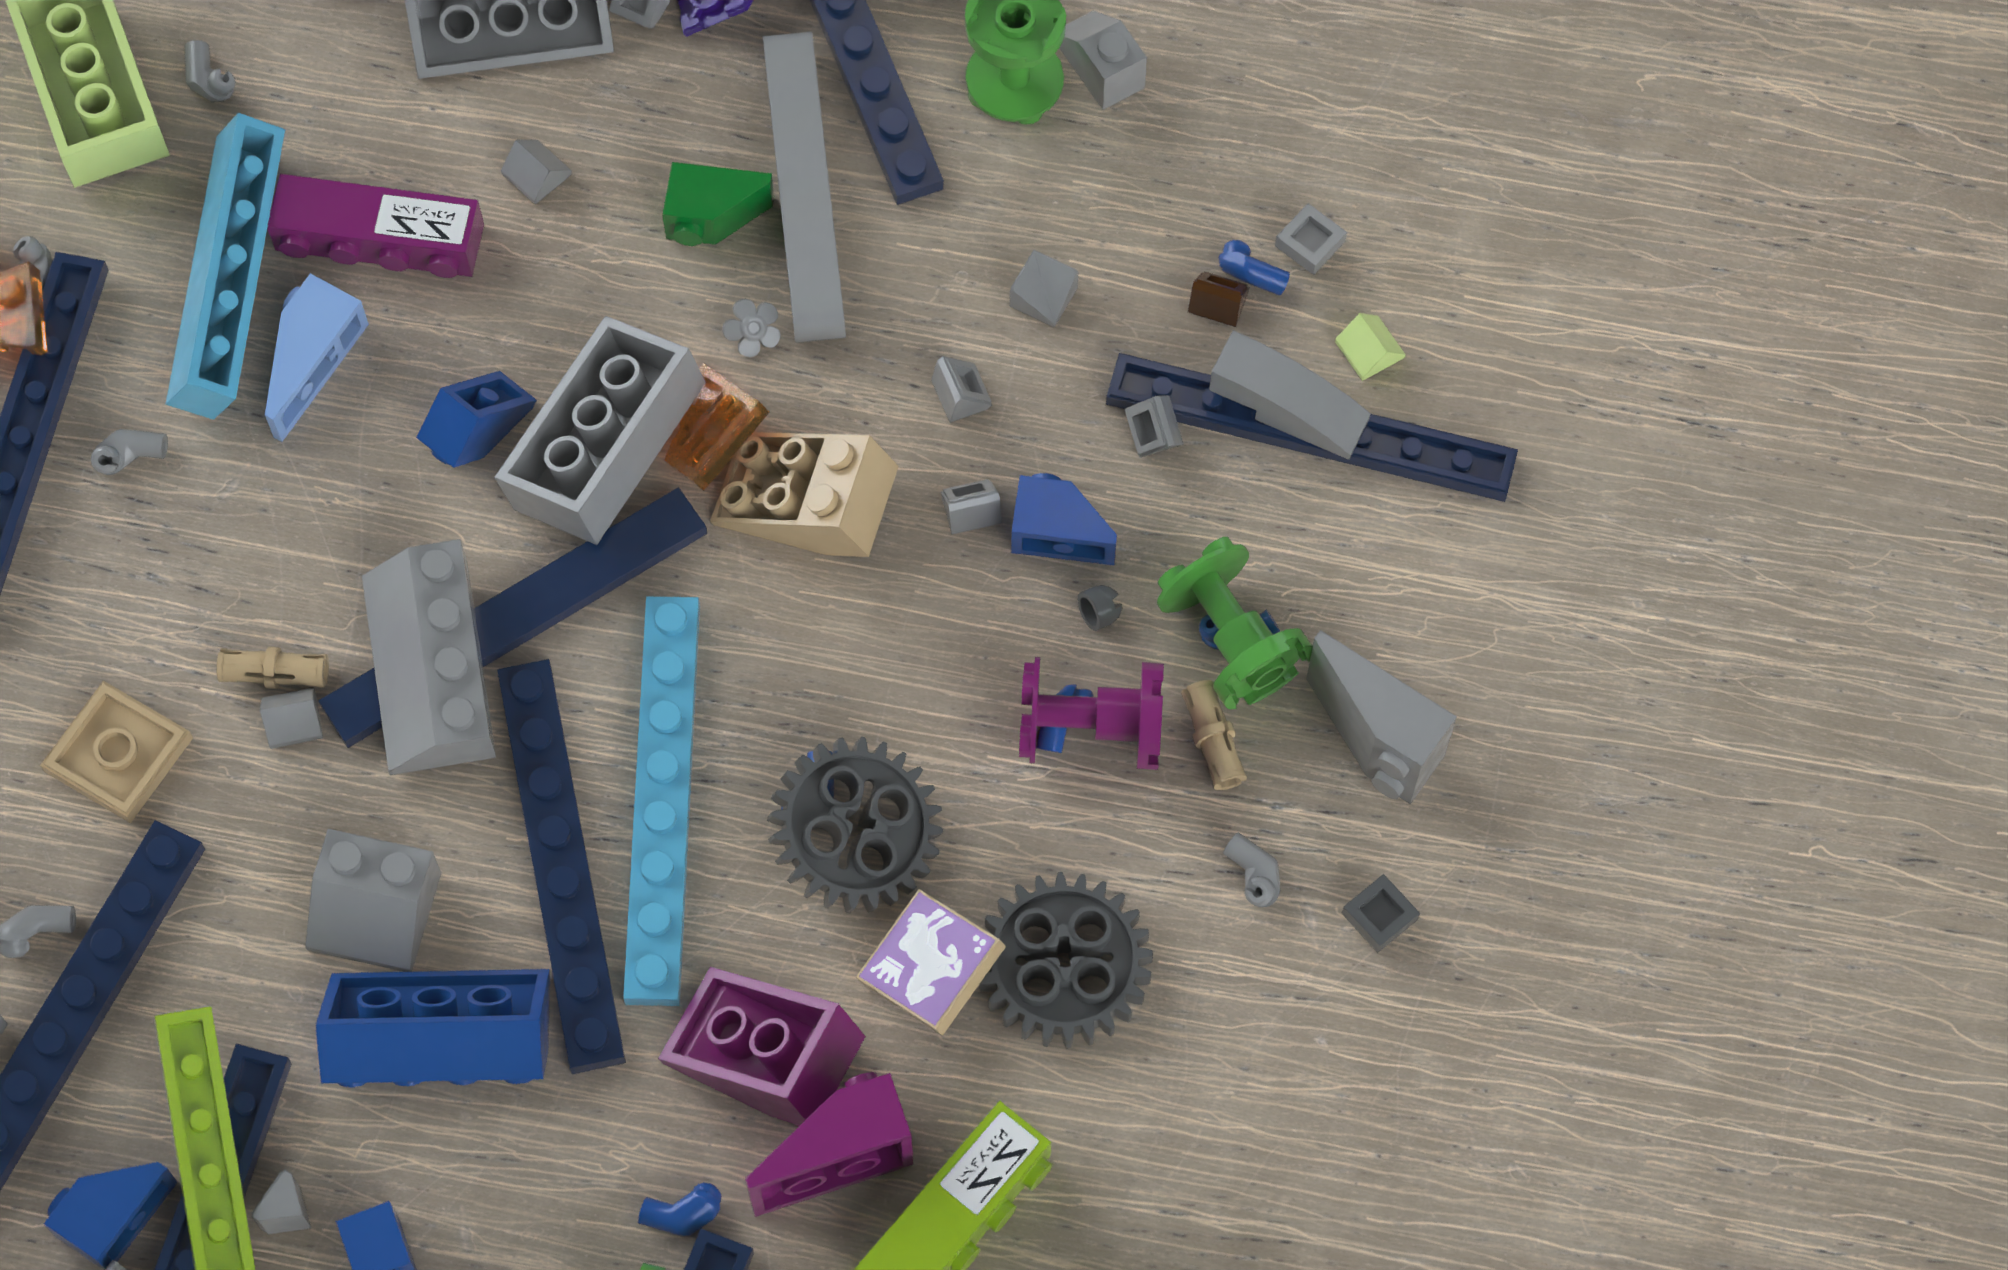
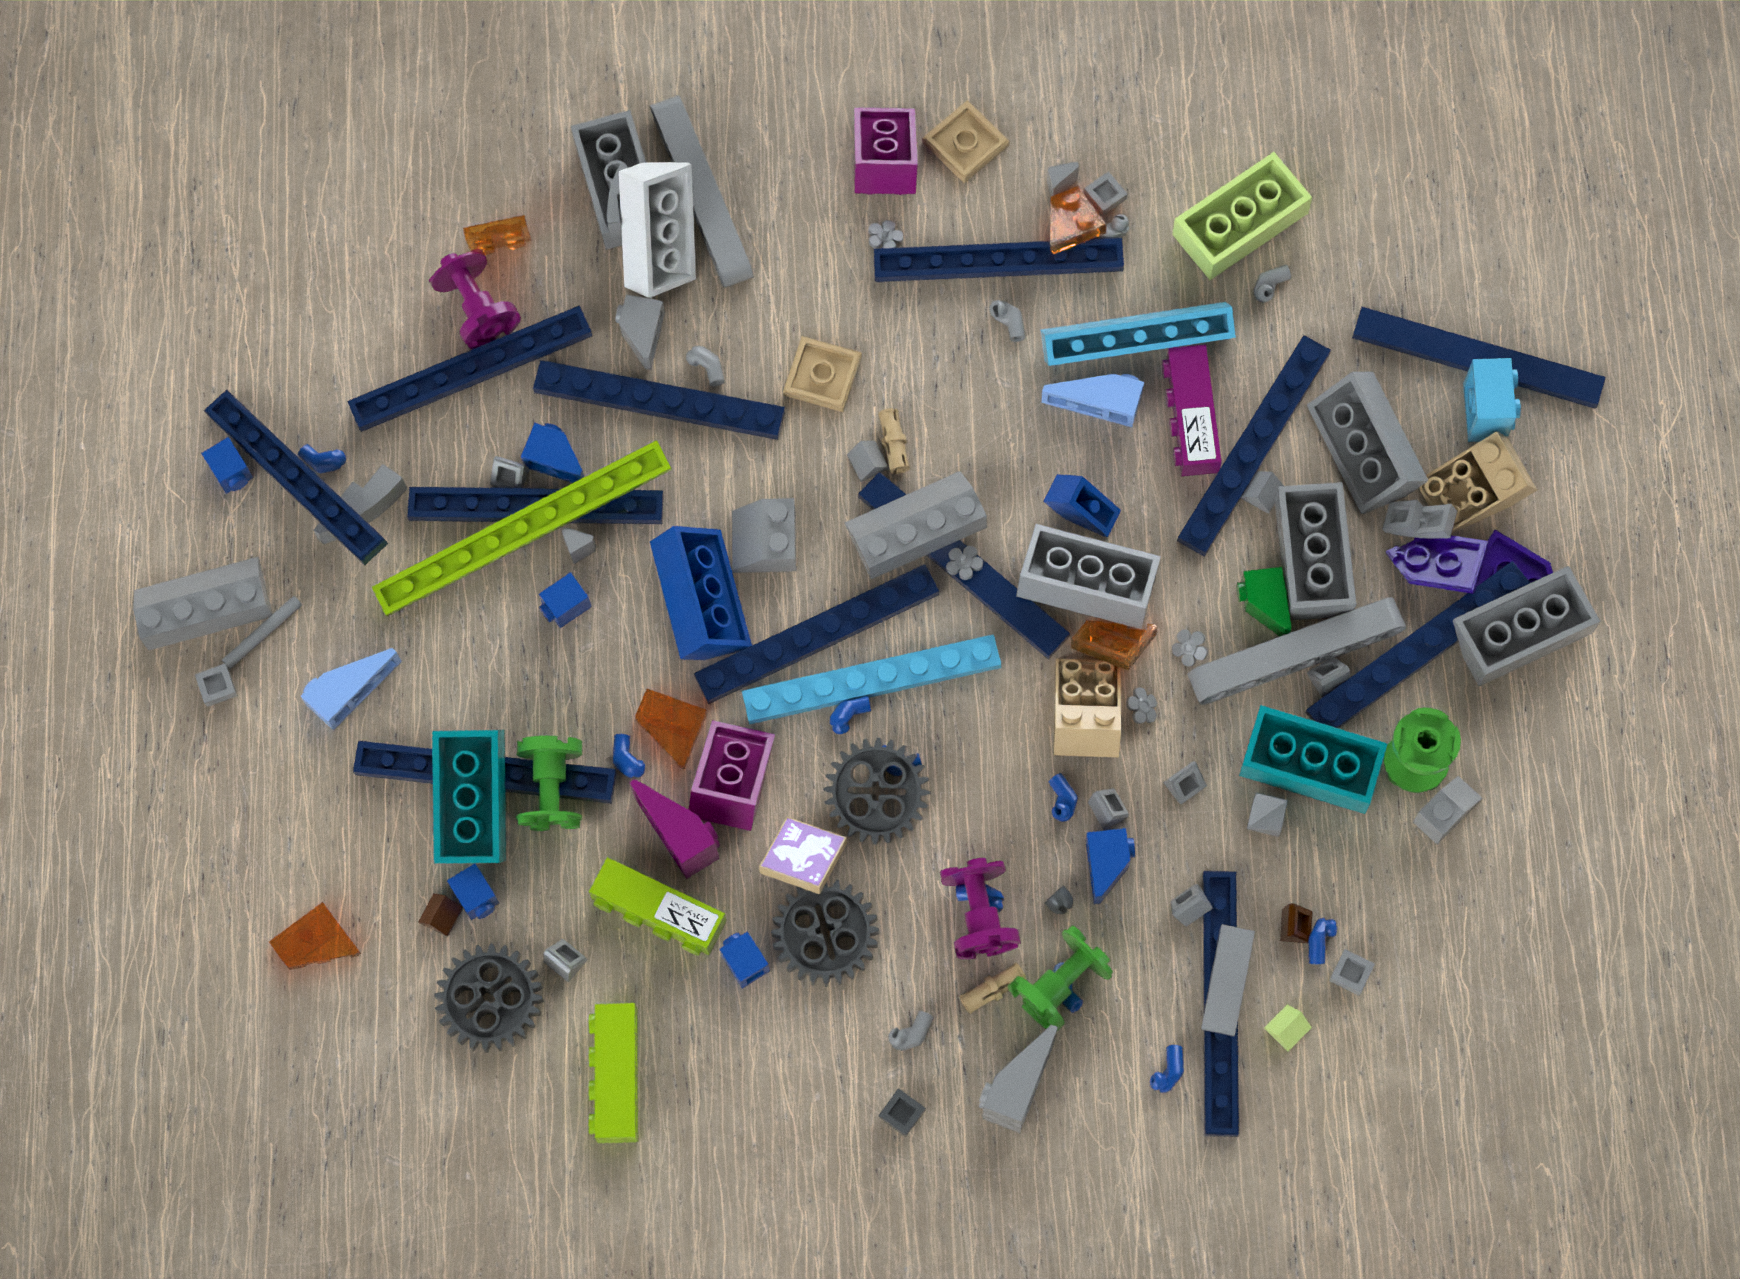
camera: 80 degrees right, 5 degrees up
none -> clear orange wing [635,689,708,770]
none -> blue brick [719,931,770,989]
none -> blue arm [830,696,871,734]
none -> light grey plant [946,546,983,580]
none -> blue arm [1048,773,1078,822]
none -> light grey plant [1126,687,1157,724]
none -> blue arm [1150,1045,1184,1093]
none -> dark blue plate [1177,335,1331,557]
none -> teal brick [1239,705,1388,814]
none -> light grey brick [1275,482,1356,620]
none -> light grey slope [1307,657,1350,697]

